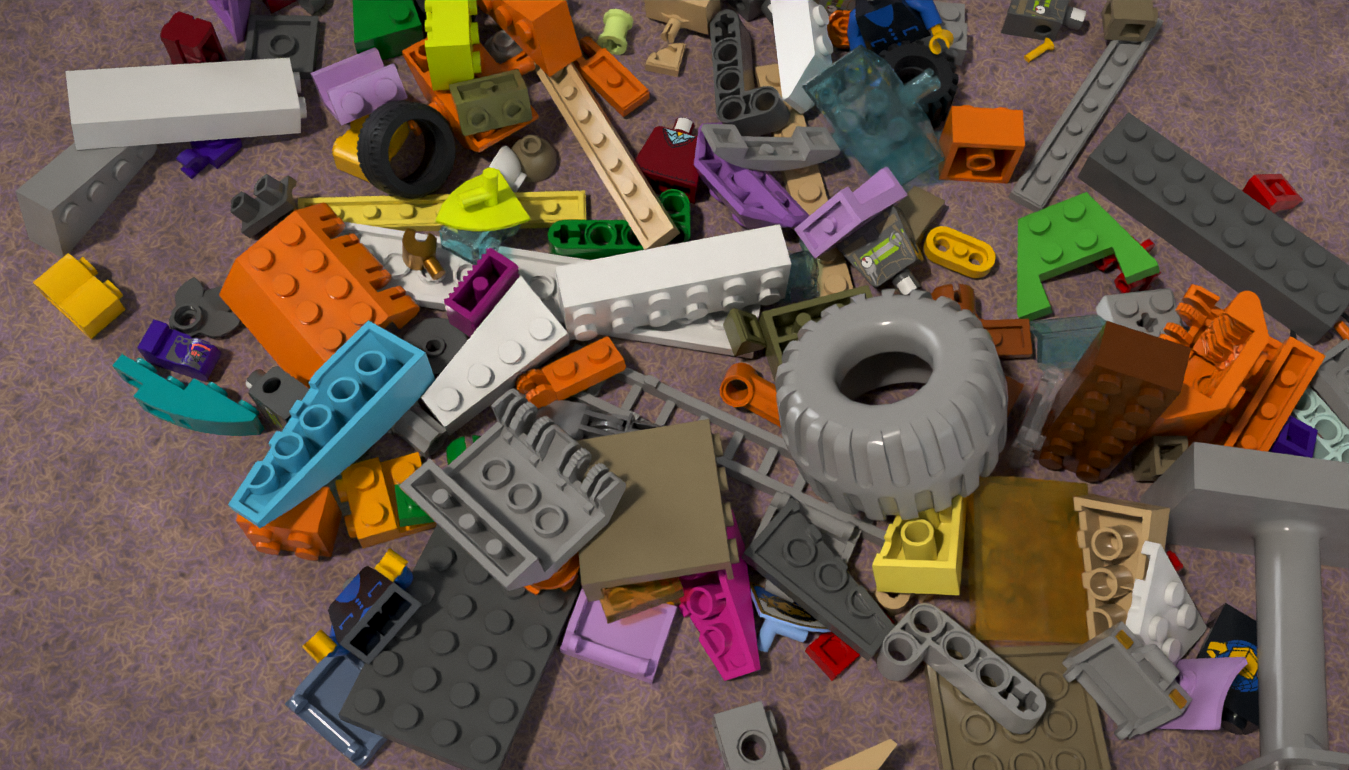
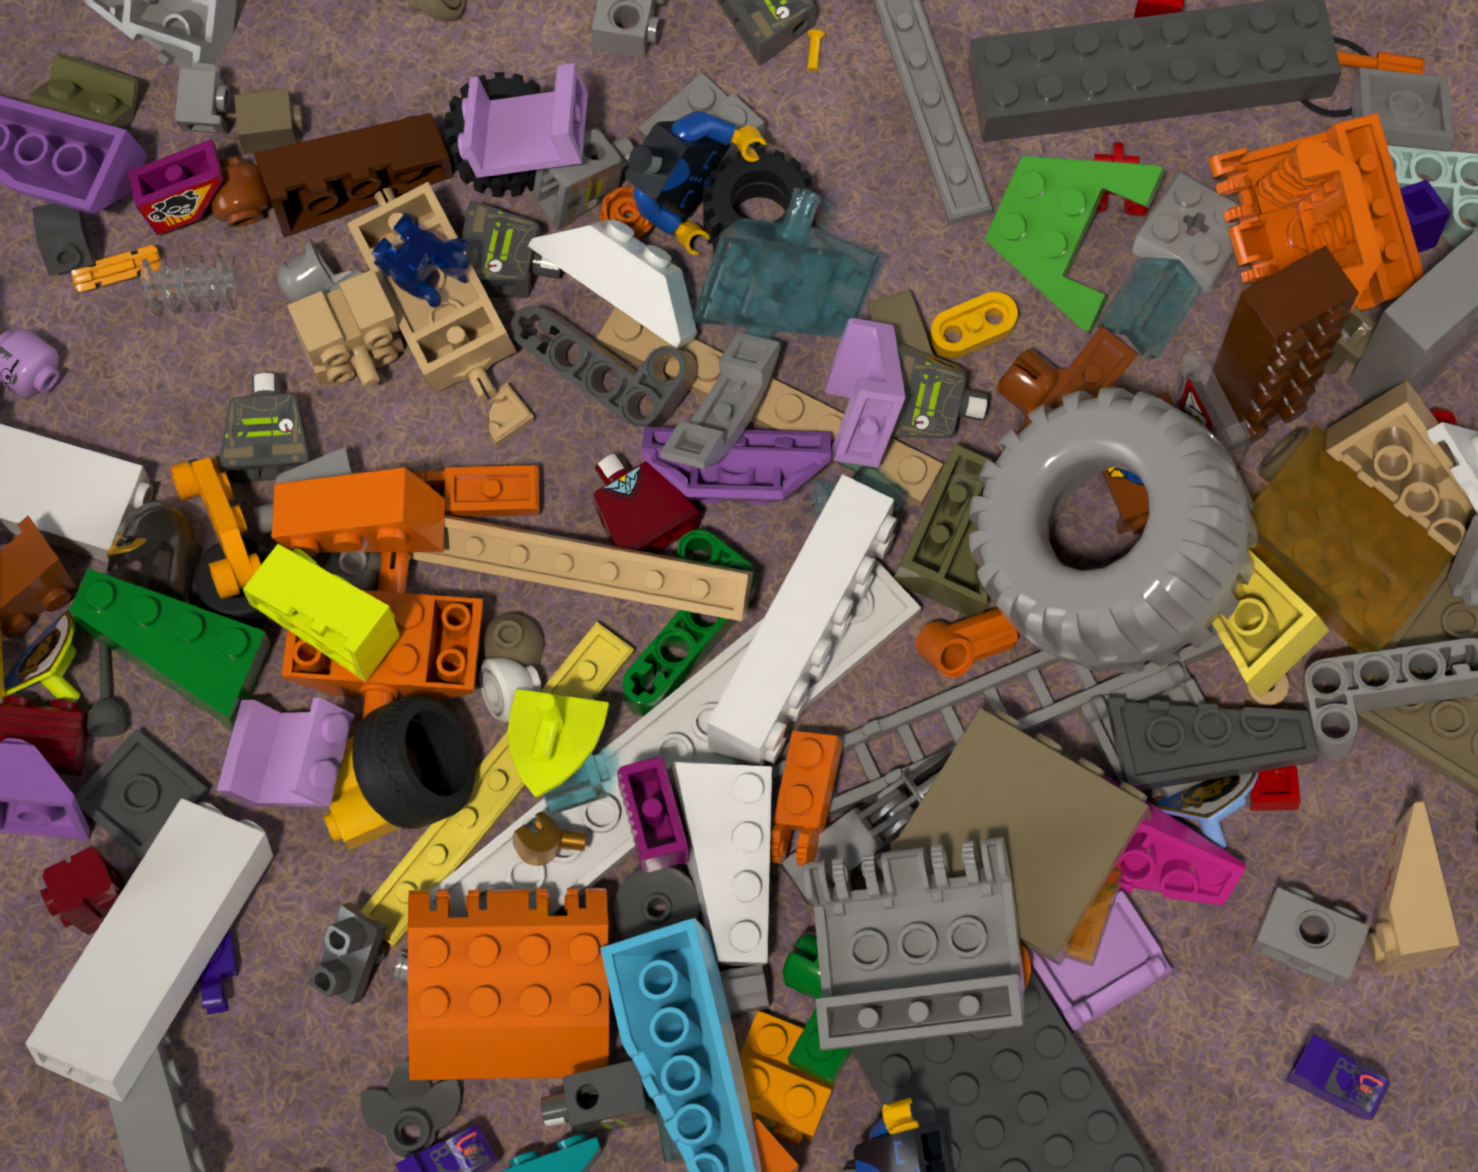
camera: 45 degrees left, 5 degrees up
olive bracket [449,69,533,136] -> none
yellowish green bush [597,9,633,55] -> none
olive slope [723,308,766,357] -> none
orange brick [938,105,1025,184] -> none

